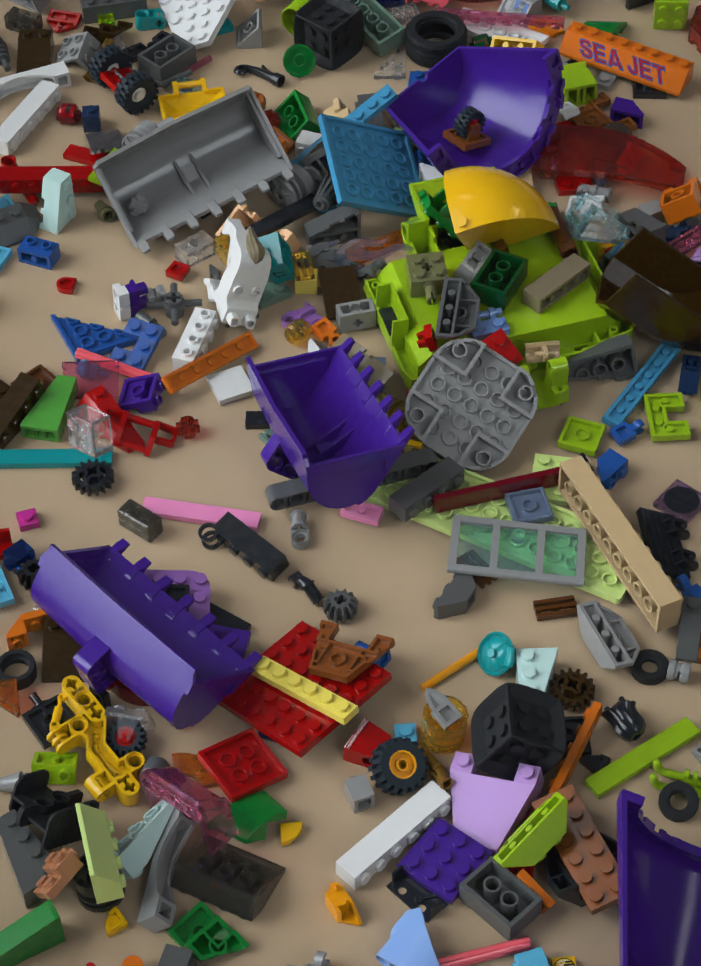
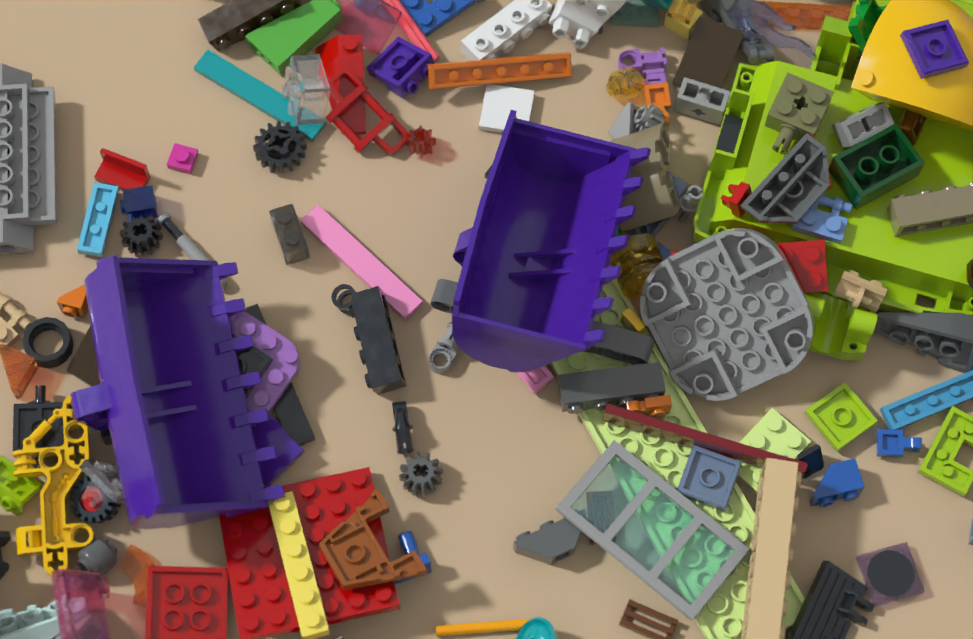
camera: 30 degrees right, 20 degrees up
none -> orange plate [625,395,672,418]
none -> light grey gear [634,103,665,131]
none -> light grey axle [674,185,703,222]
none -> dark purple tile [900,20,969,79]

